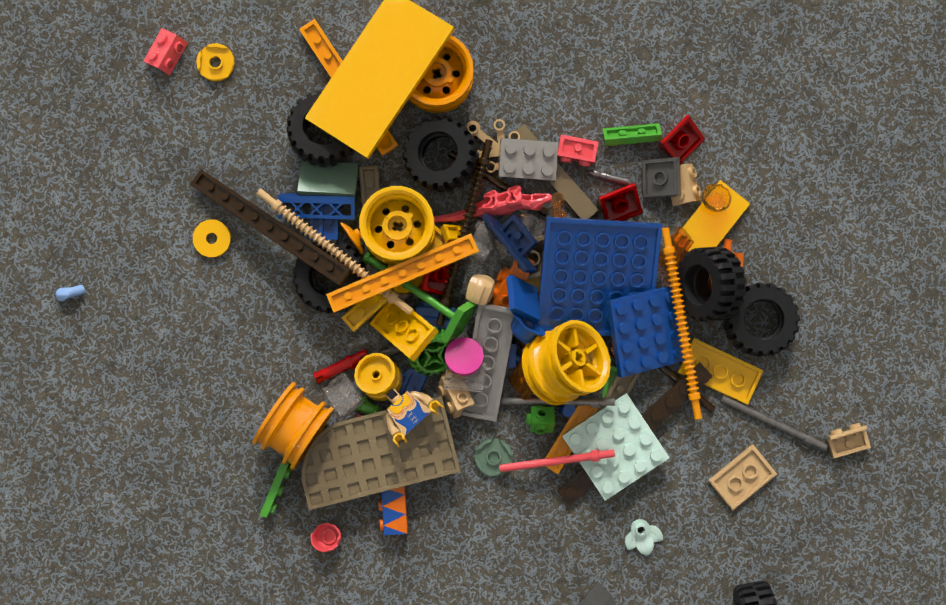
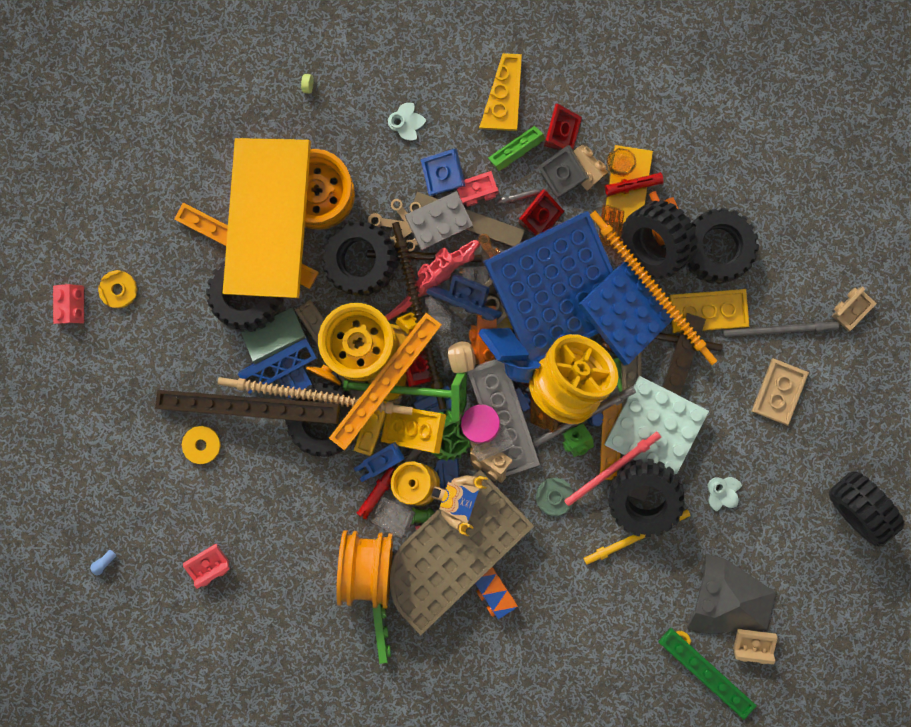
camera: 25 degrees left, 0 degrees up
coral hair [310,522,342,552] -> none
none -> coral bracket [183,544,230,589]
none -> blue hinge [354,442,405,482]
none -> light aqua plate [388,103,426,141]
none -> blue tile [421,149,465,197]
none -> yellow wing [479,53,522,131]
none -> yellow bar [583,509,691,565]
none -> red pin [605,172,664,197]
none -> black tyre [609,459,684,537]

